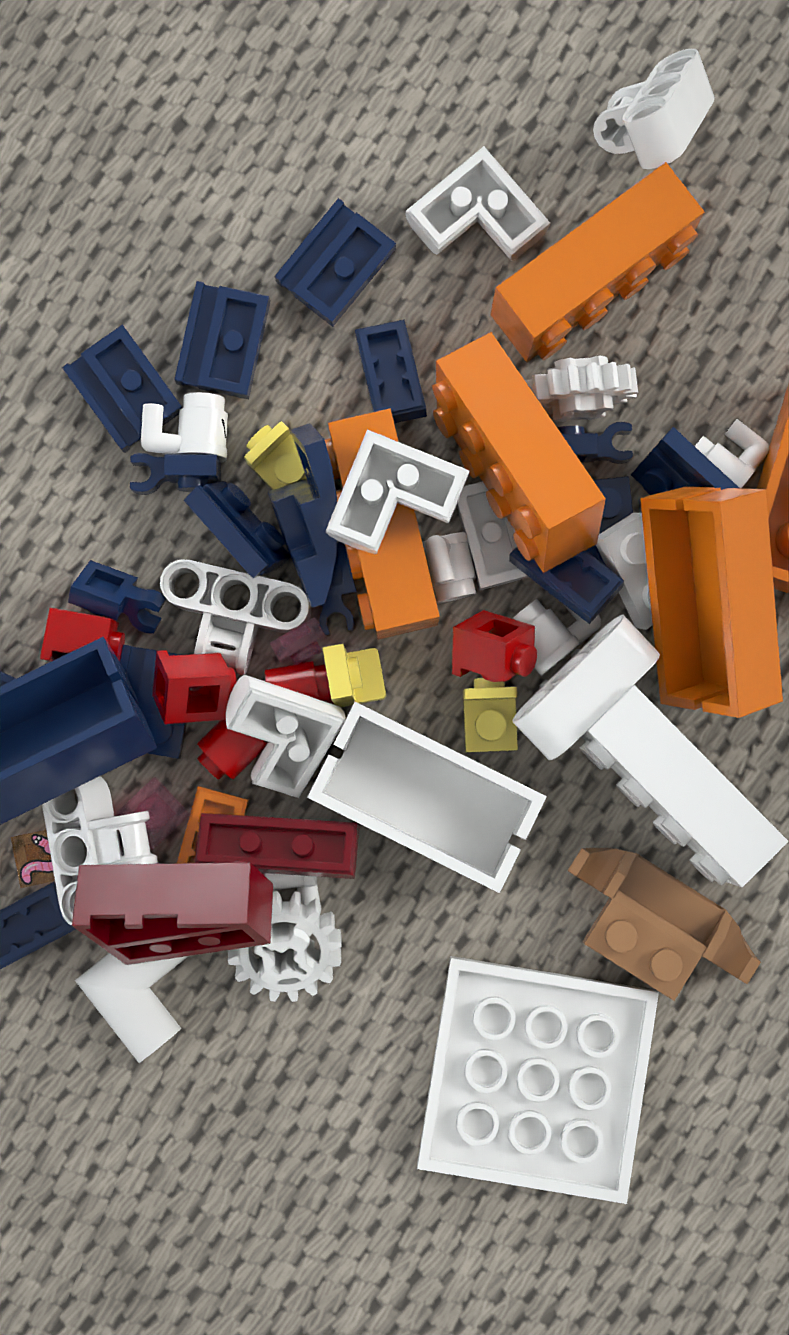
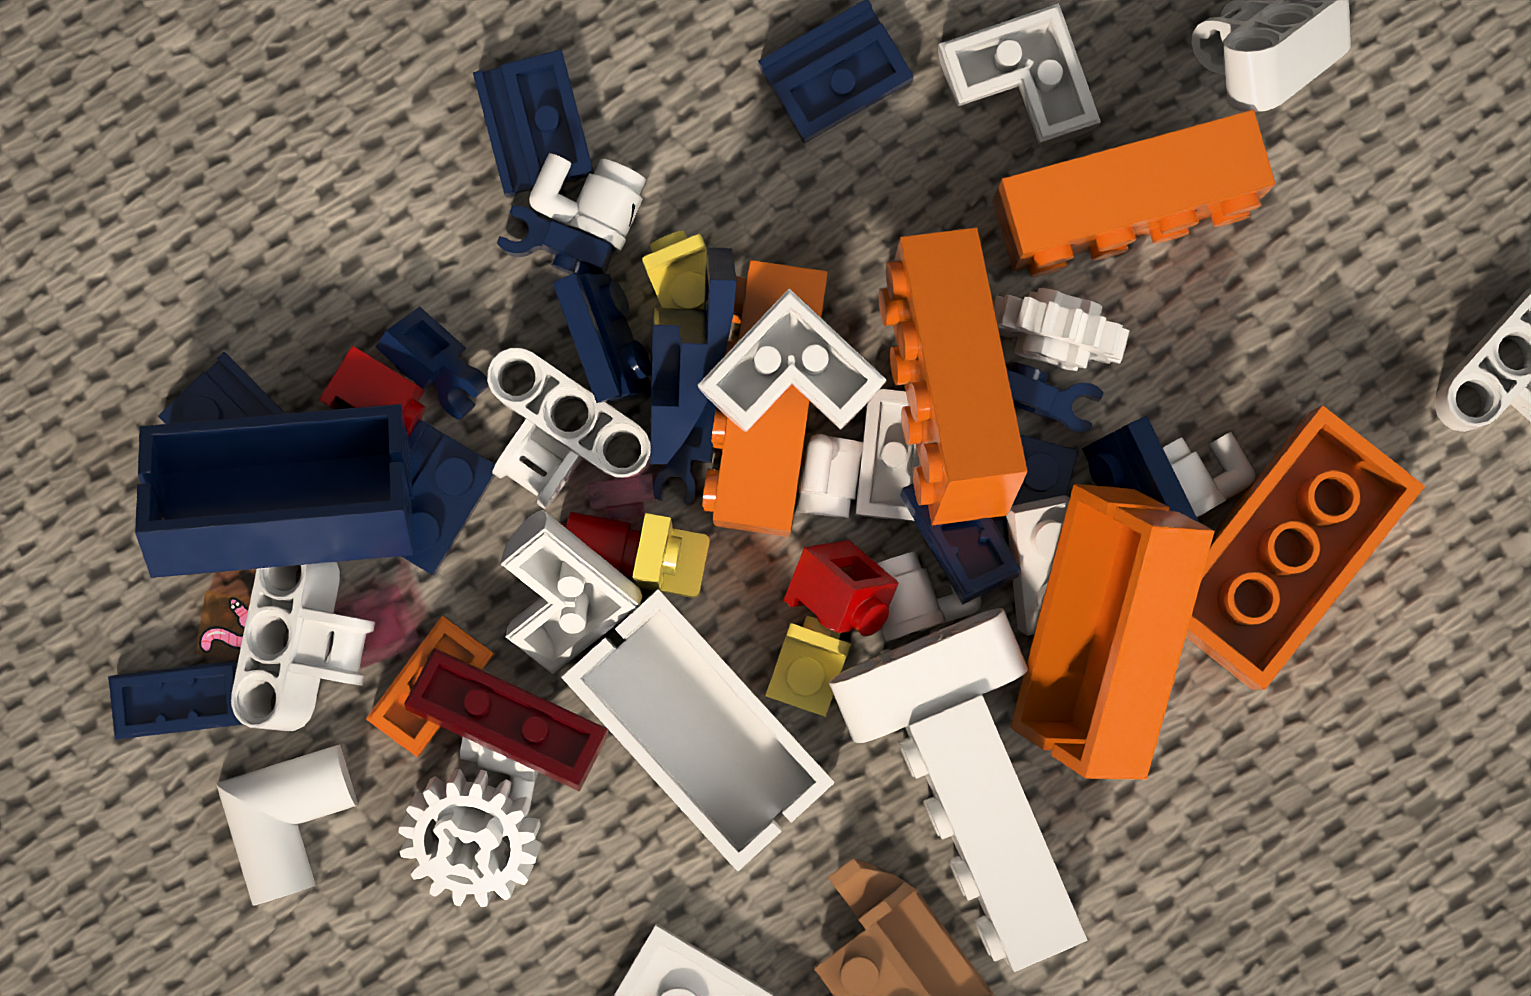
camera: 20 degrees right, 0 degrees up
wedge [72,861,273,965] -> none
red brick [152,650,237,724] -> none
dark blue plate [174,281,270,400] -> none
red brick [197,720,267,780] -> none
dark blue plate [355,320,427,423] -> none

